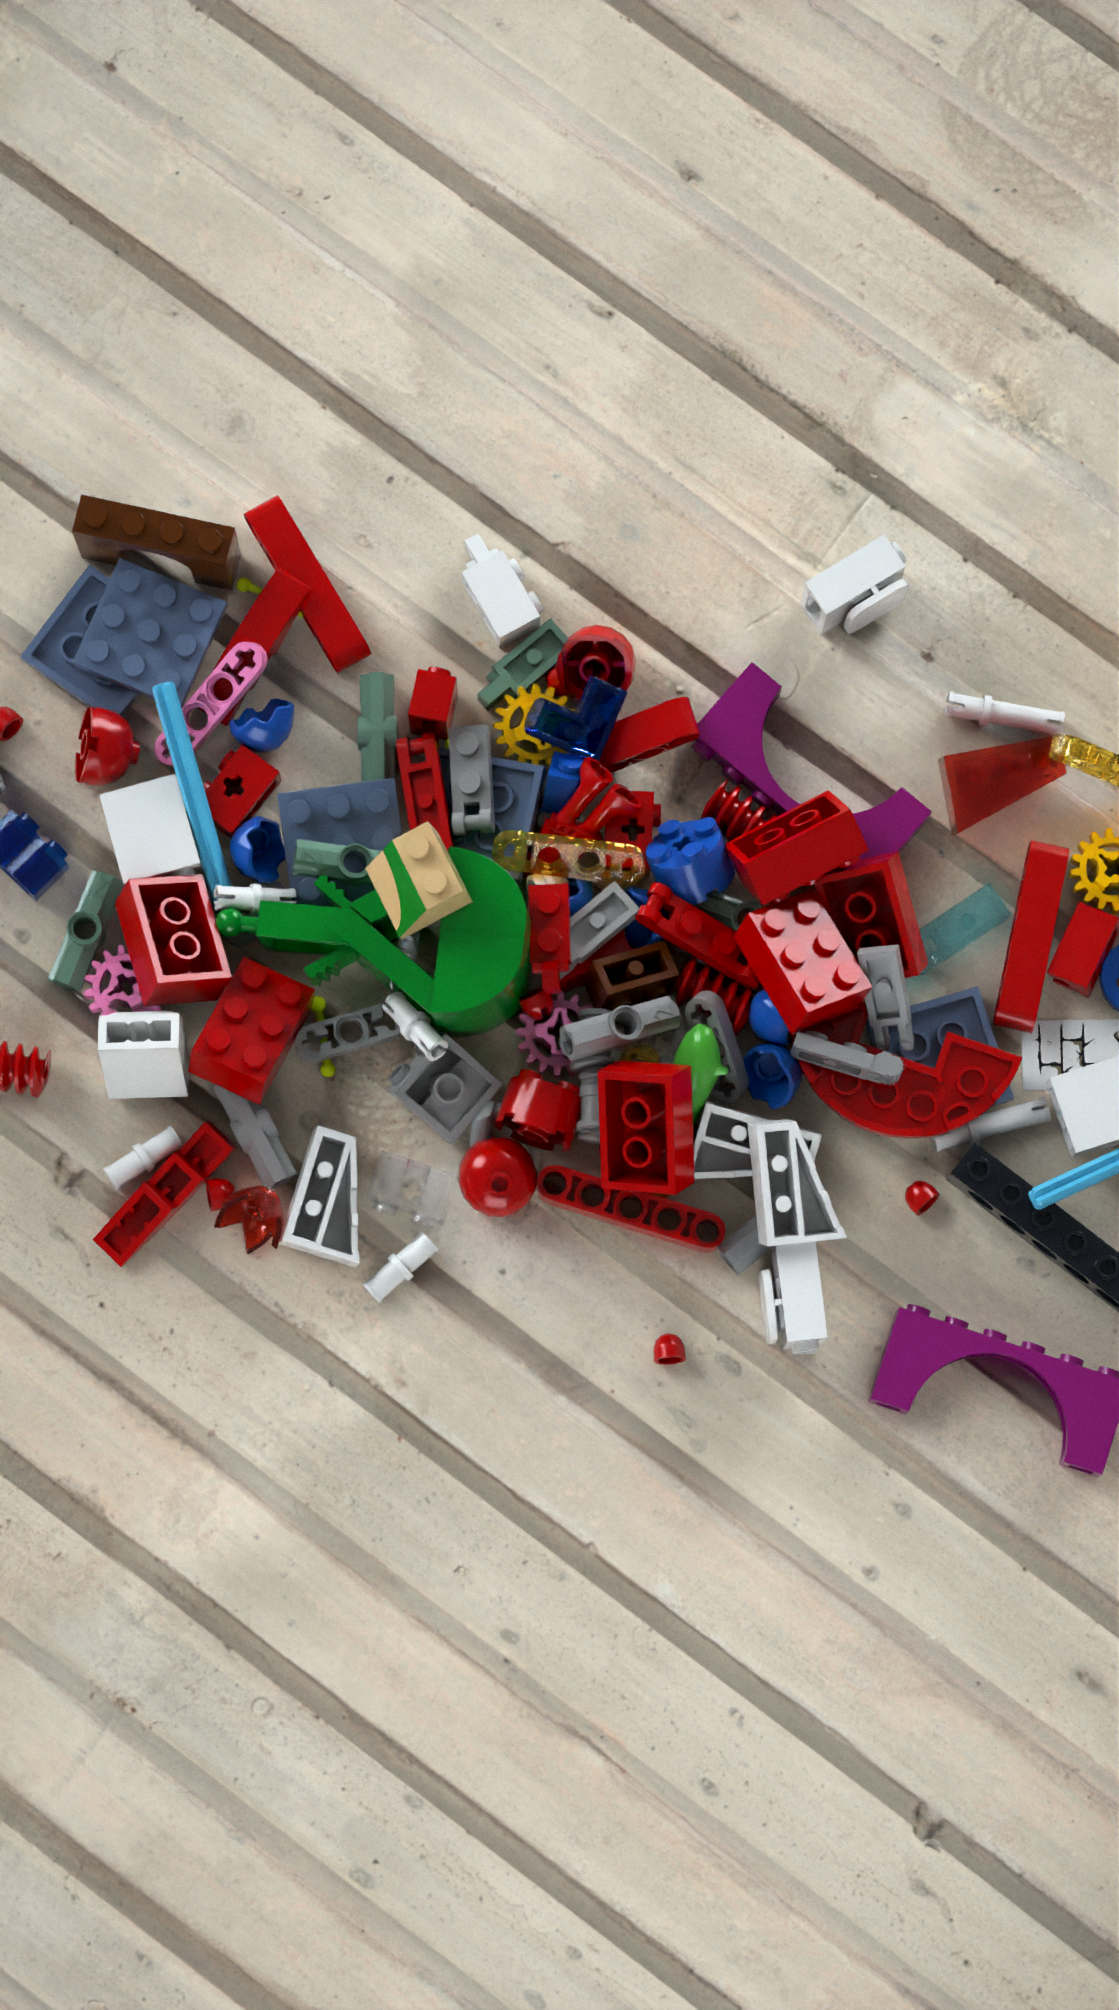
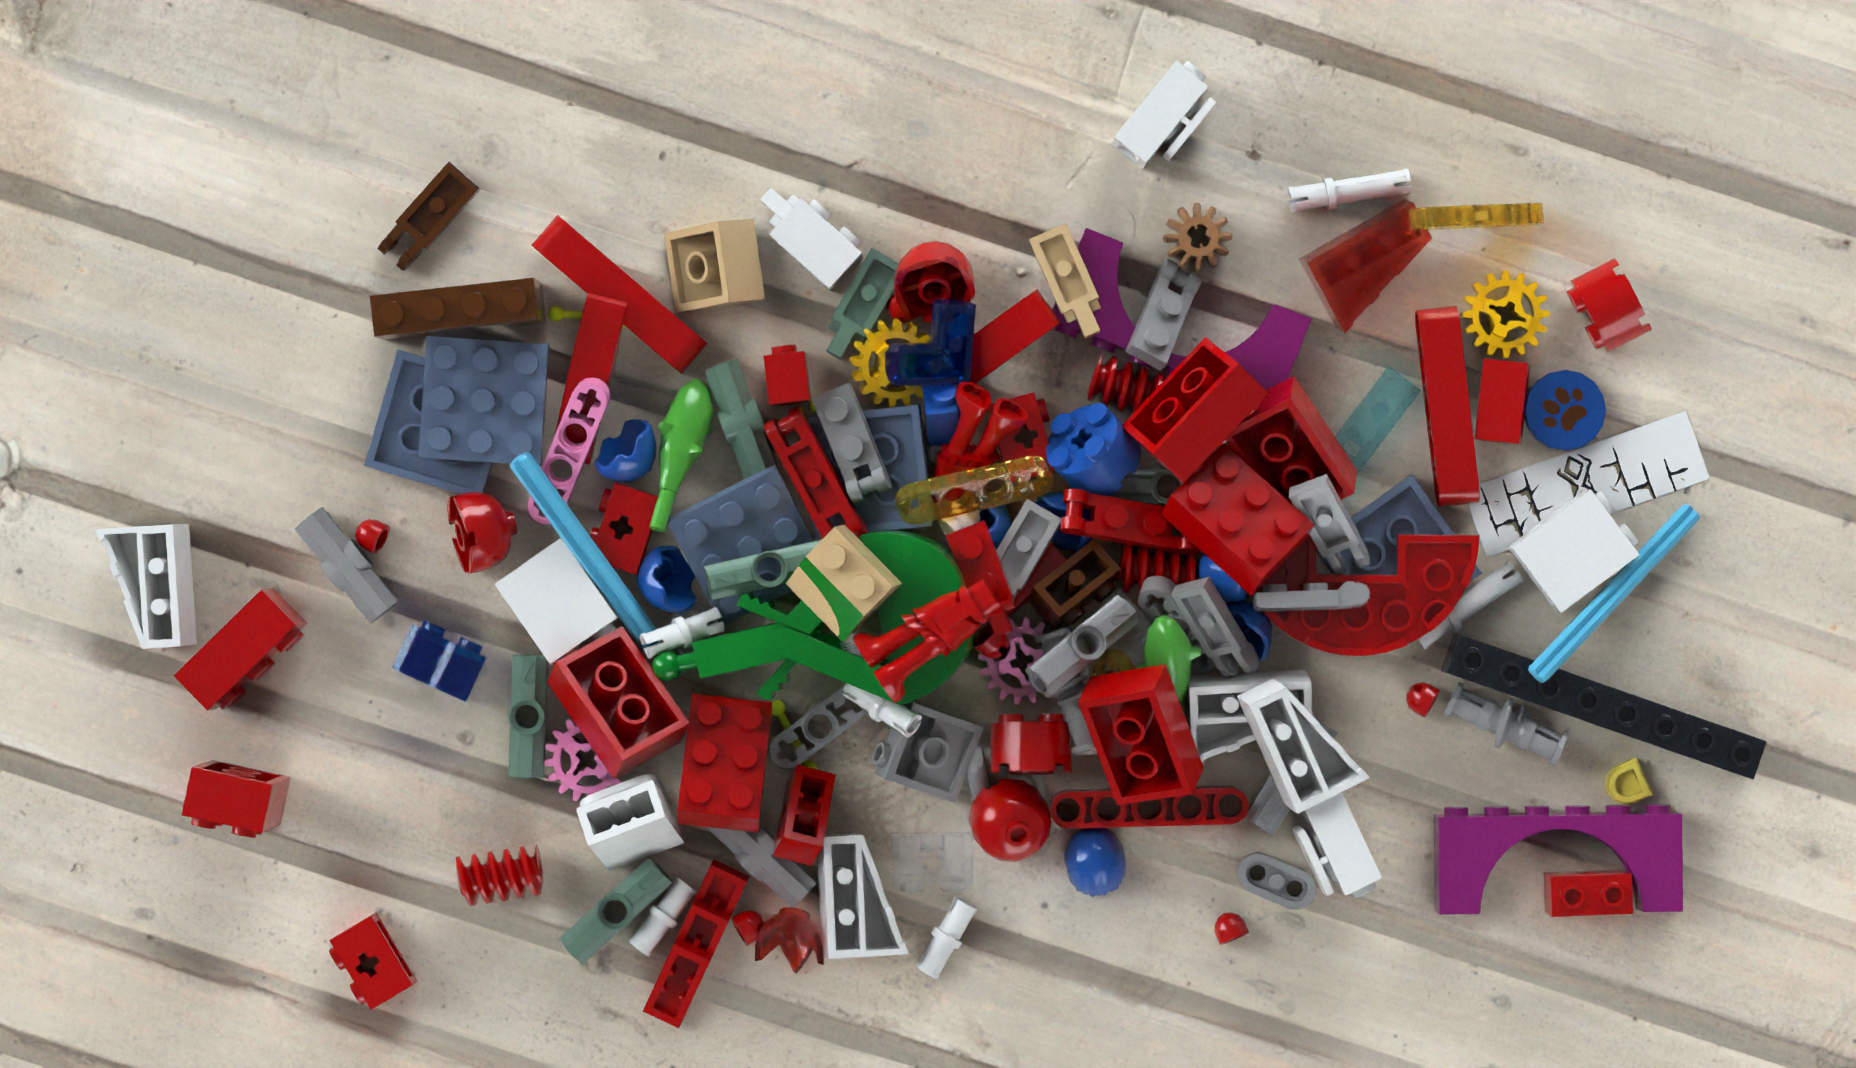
camera: 10 degrees left, 10 degrees up
none -> reddish brown hinge [378,162,481,271]
none -> sand green piece [559,856,673,965]
none -> bright green piece [649,378,713,532]
none -> tan slope [664,219,765,313]
none -> red brick [772,765,836,866]
none -> red piece [852,579,1001,703]
none -> tan hinge [1029,223,1101,338]
none -> blue hair [1064,828,1126,897]
none -> light grey plate [1125,258,1203,371]
none -> medium nougat gear [1163,203,1232,272]
none -> light grey hinge [1170,577,1260,678]
none -> light grey plate [1237,852,1316,910]
none -> light grey piece [1443,682,1570,766]
none -> red brick [1543,869,1633,917]
none -> light yellow tile [1604,757,1653,805]

